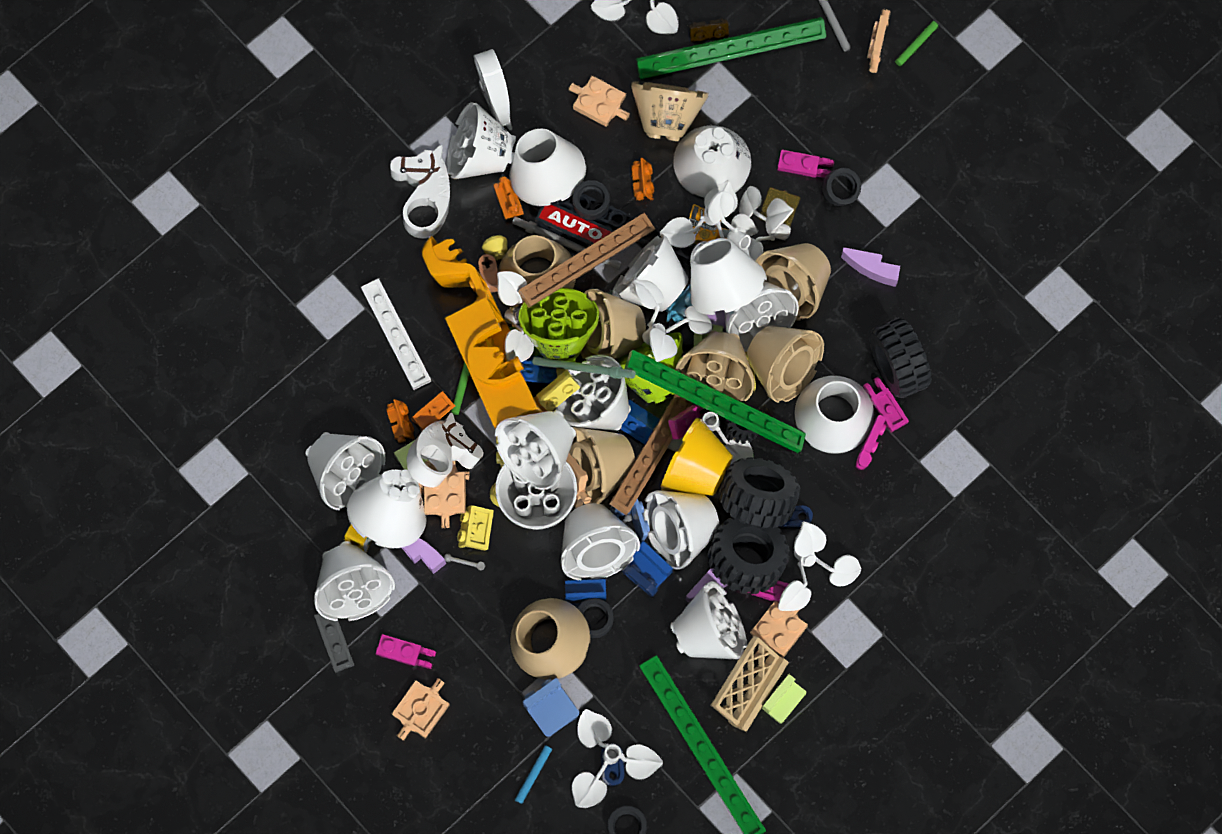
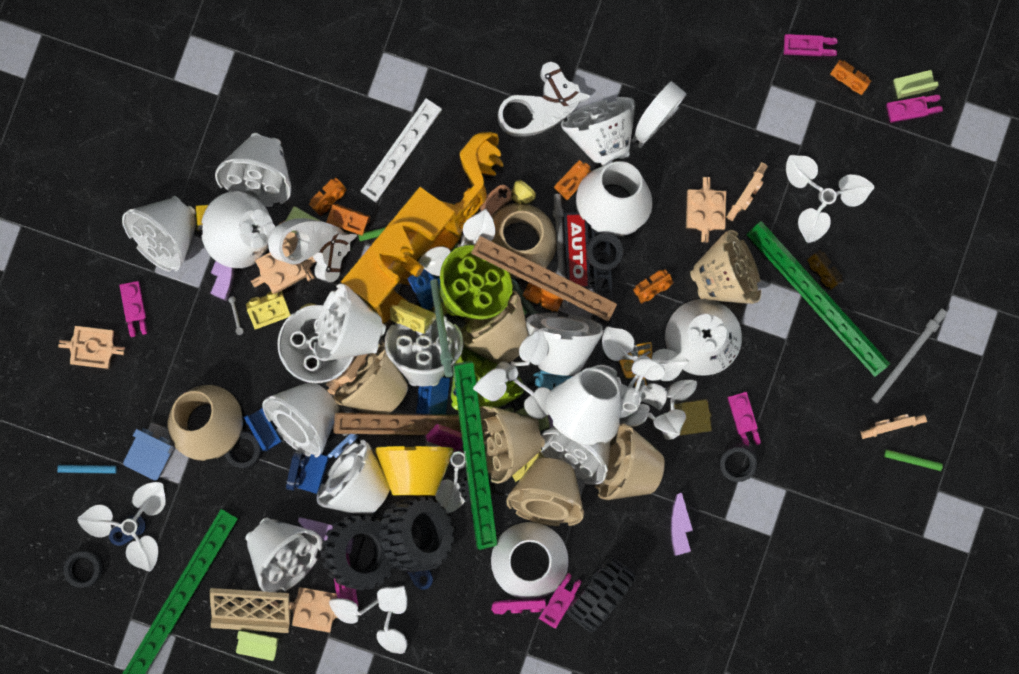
camera: 65 degrees right, 10 degrees up
dark grey tile [314,614,354,673] -> none
none -> orange hinge [523,282,563,312]
none -> light nougat plate [726,162,768,221]

